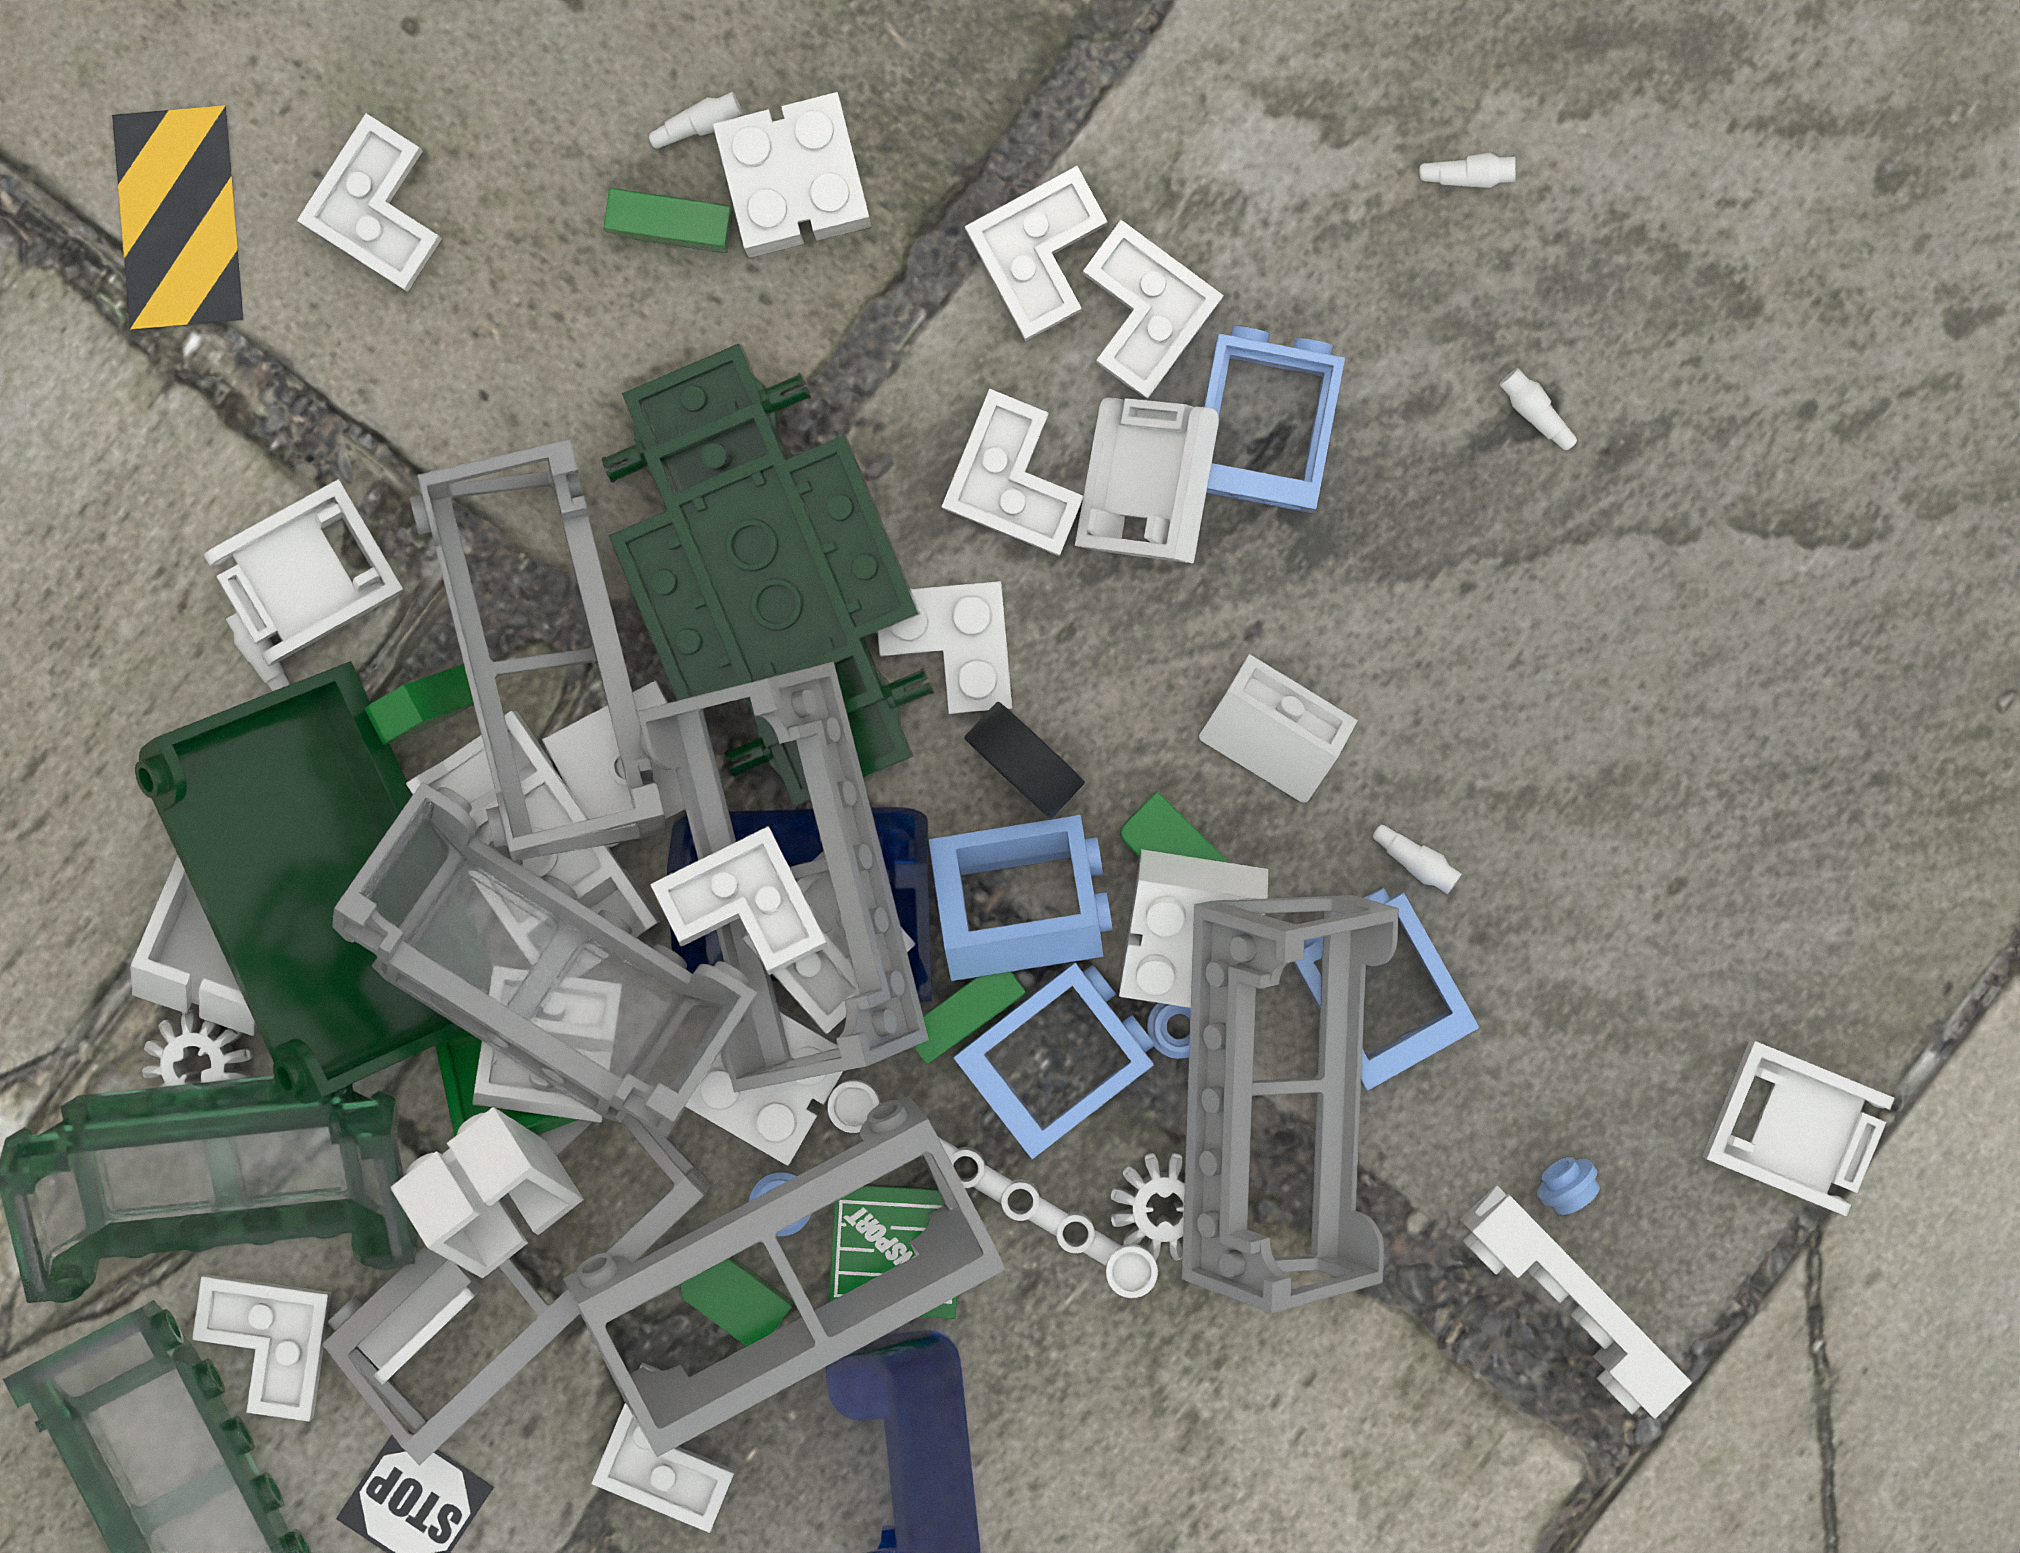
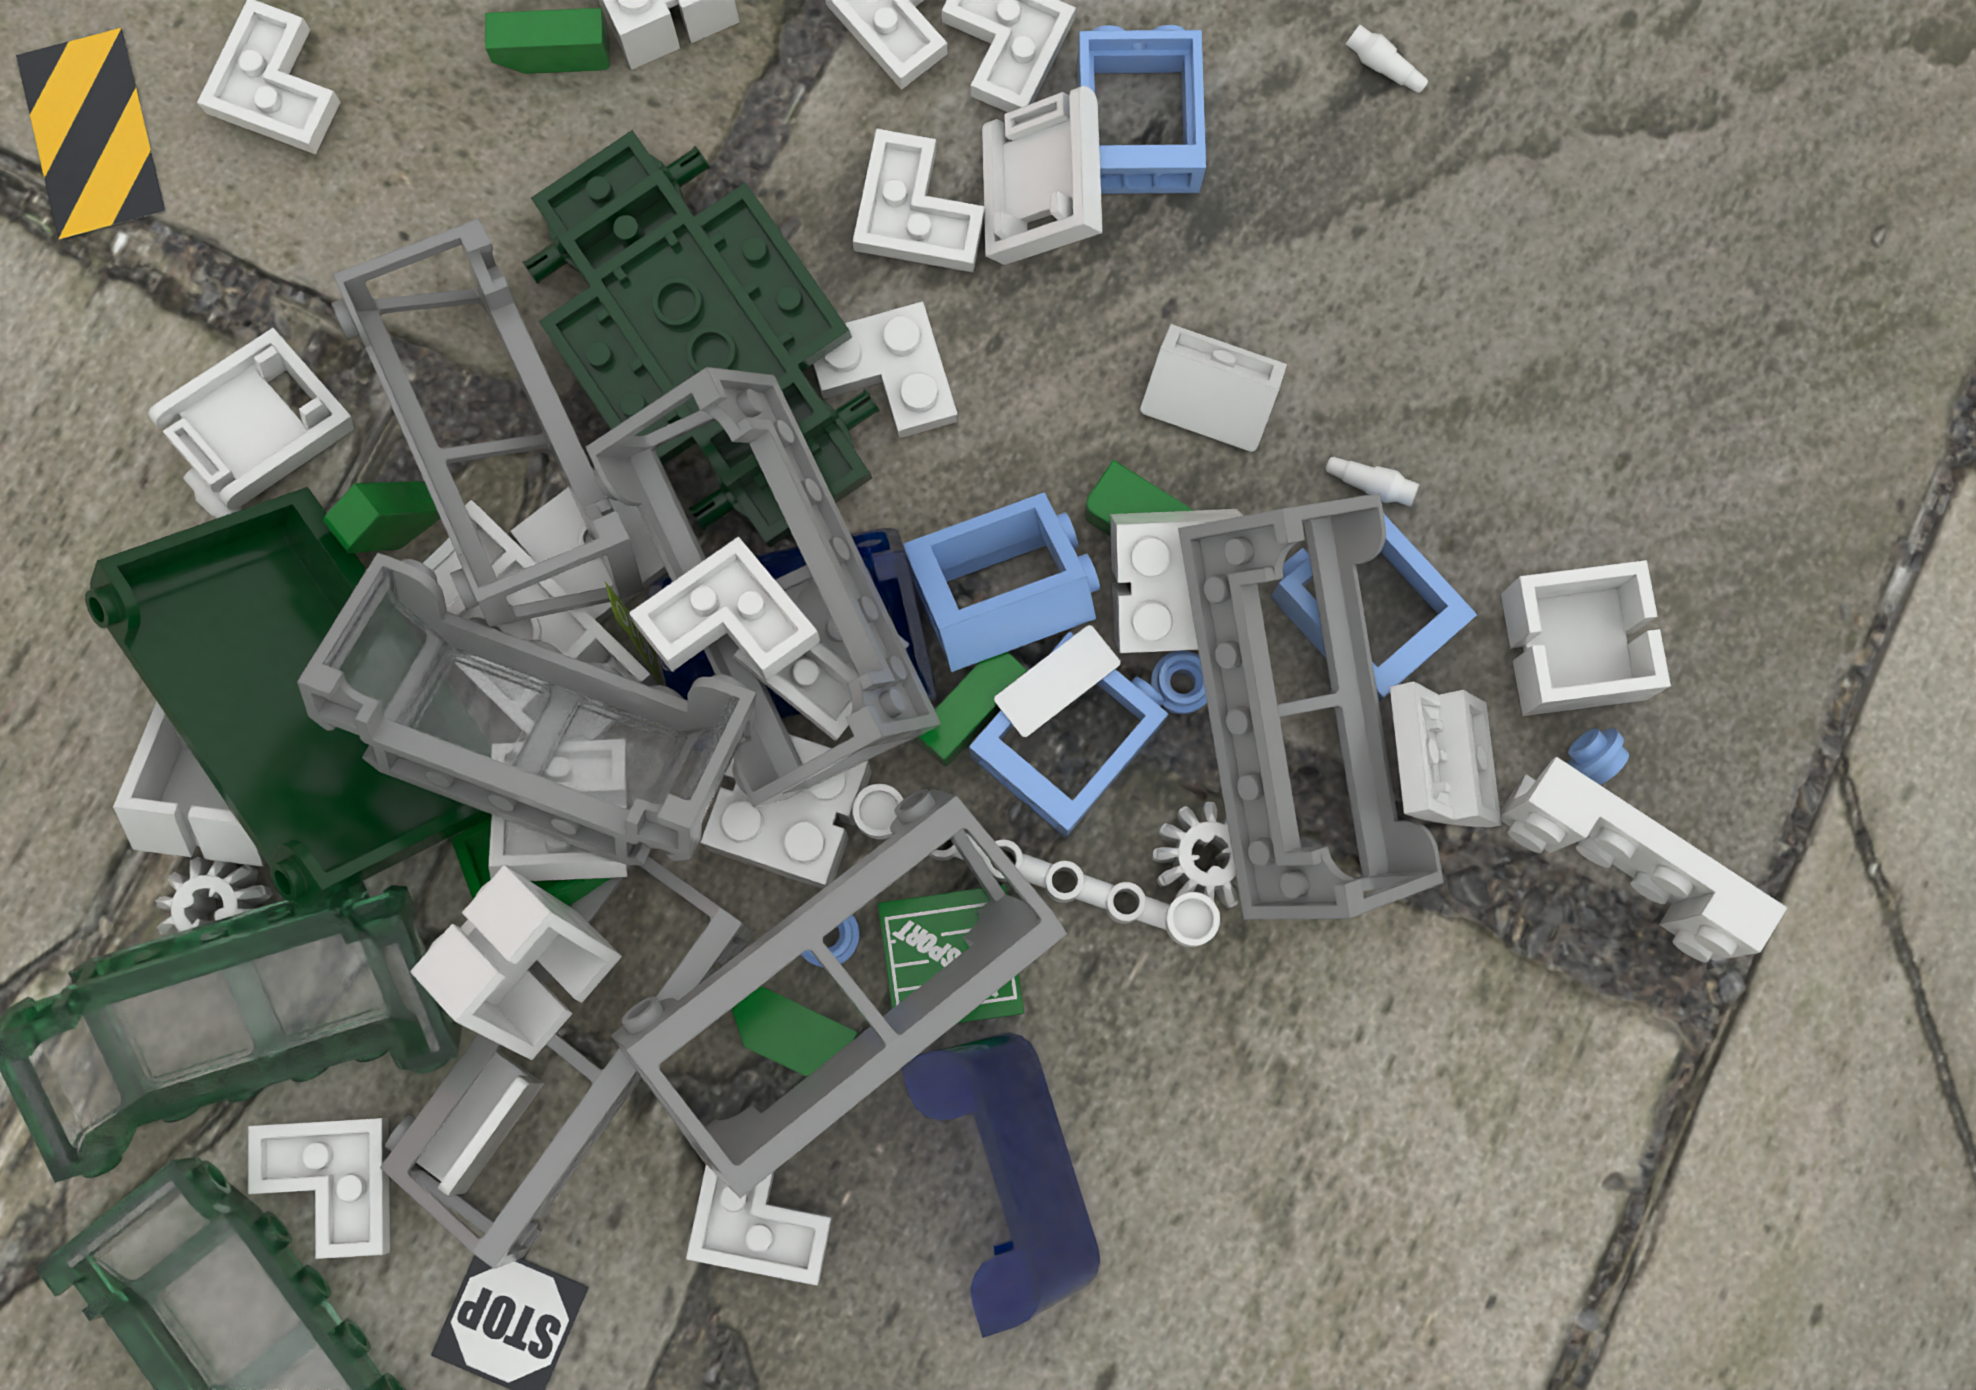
camera: 10 degrees left, 10 degrees down
black tyre [964,702,1085,818] -> none
white container [1702,1039,1895,1216] -> none
none -> lime sticker [605,582,662,685]
none -> white sticker [994,625,1120,737]
none -> white slope [1390,682,1502,827]
none -> white piece [1501,560,1671,716]

